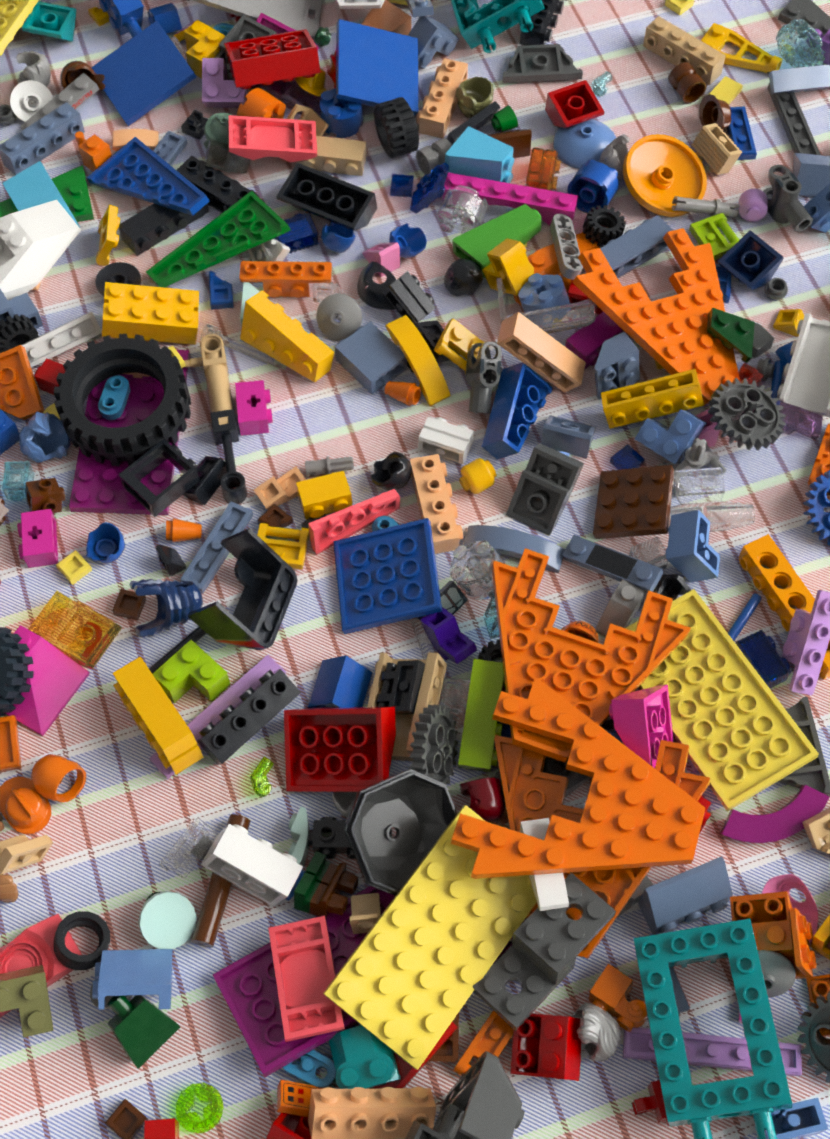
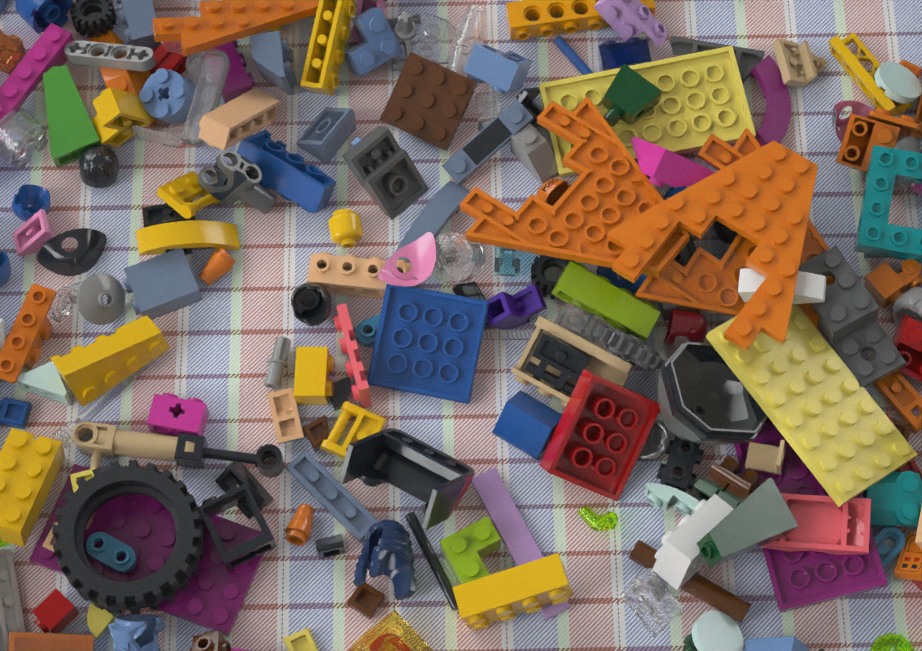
camera: 70 degrees left, 5 degrees up
blue hair [86,522,125,563] -> none
black brick [197,669,301,765] -> none
brick [382,271,436,325] -> none
white brick [418,417,474,464] -> none
clear blue tile [610,444,645,470] -> none
sand blue slope [638,856,733,934] -> none
none -> bright pink piece [377,232,436,287]
none -> dark green torso [603,64,662,127]
none -> slope [697,477,799,568]

